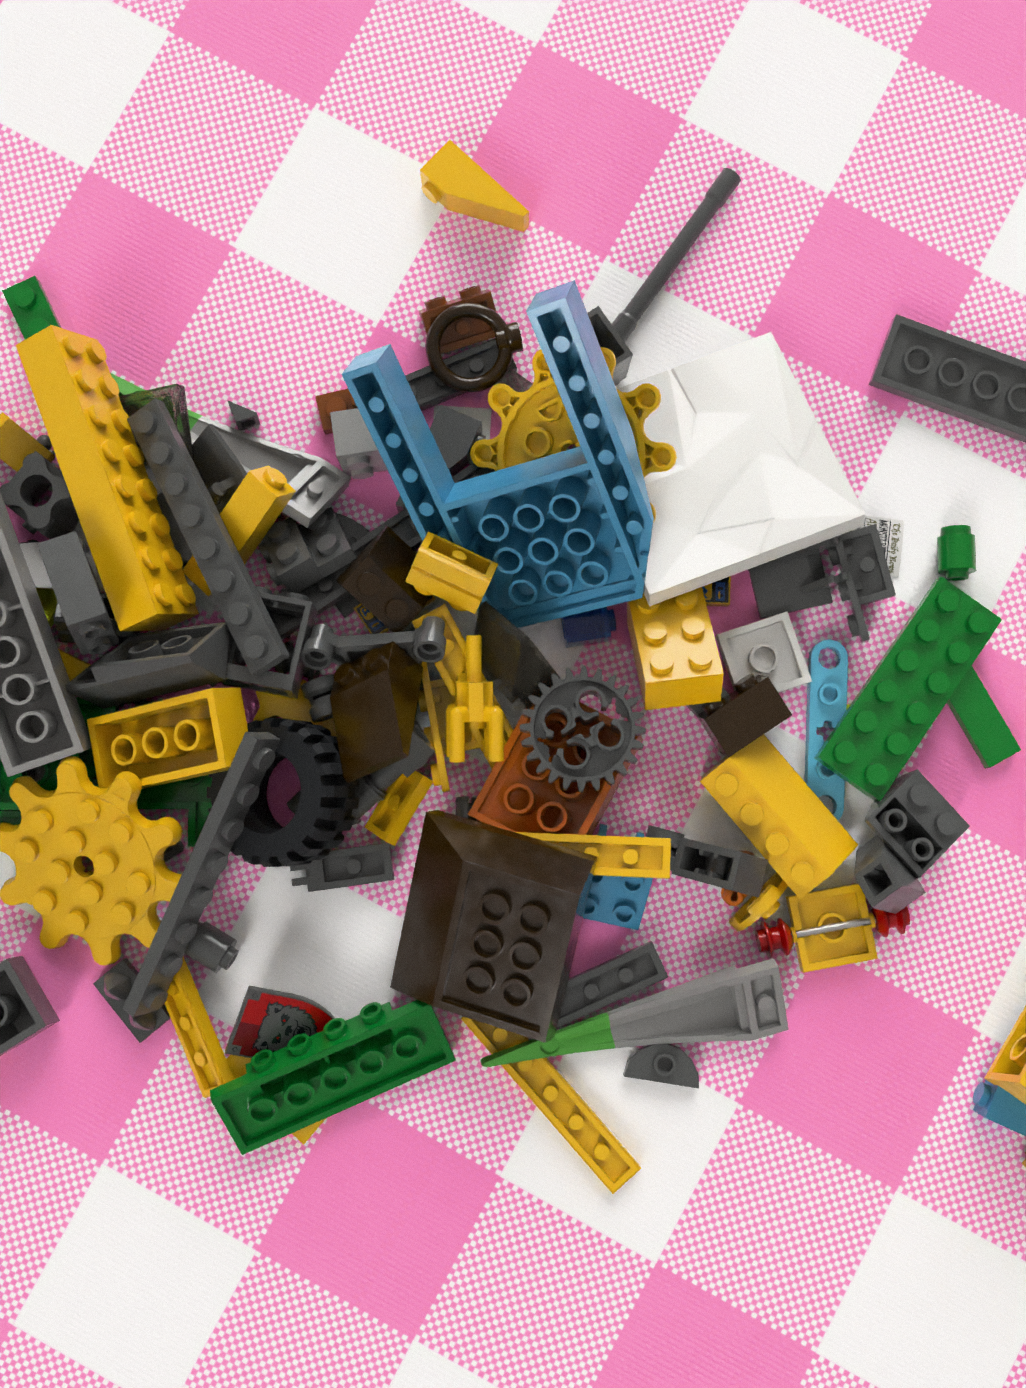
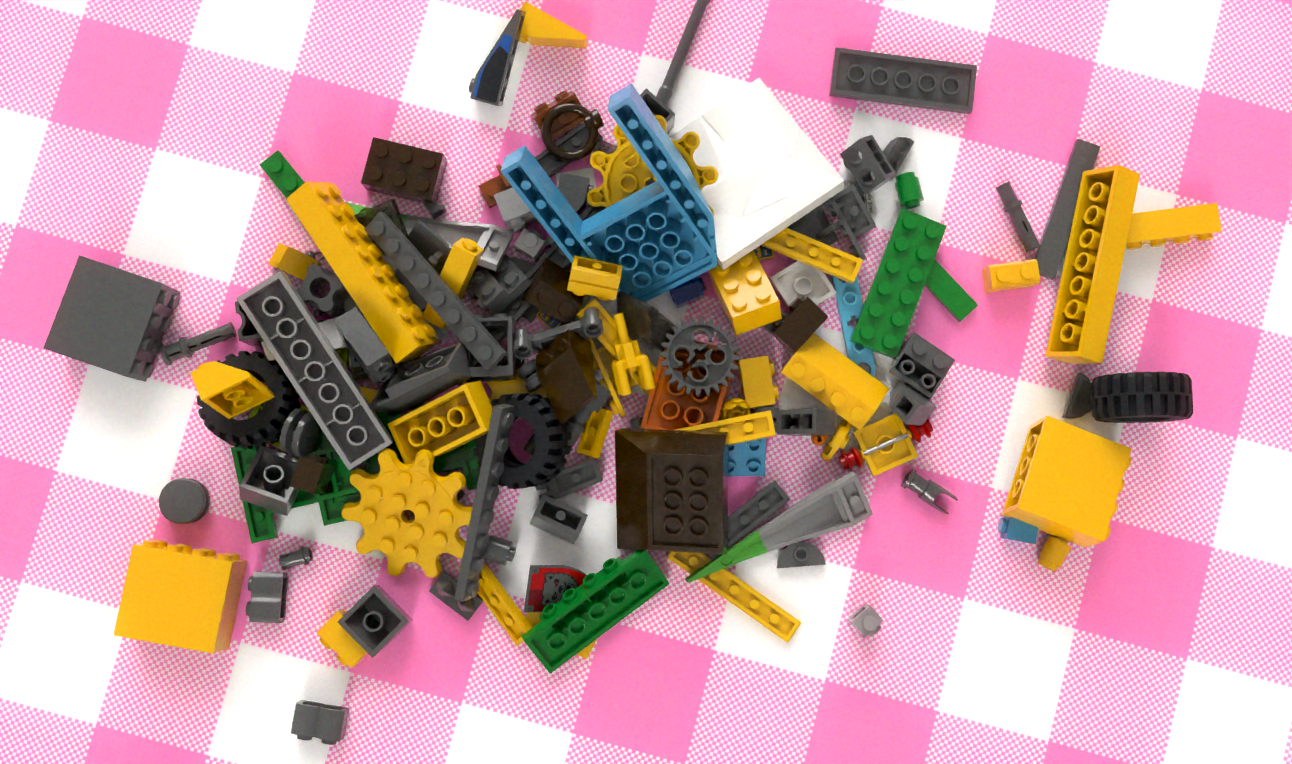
camera: 15 degrees left, 0 degrees up
none -> dark brown brick [361,137,448,204]
none -> slope [469,9,526,106]
none -> light grey brick [514,228,548,263]
none -> dark grey brick [529,494,588,544]
none -> yellow plate [721,398,751,420]
none -> yellow brick [737,356,779,409]
none -> yellow plate [761,228,863,284]
none -> dark grey brick [840,135,897,194]
none -> light grey brick [847,603,884,639]
none -> dark grey plate [883,137,915,181]
none -> dark grey piece [901,468,958,514]

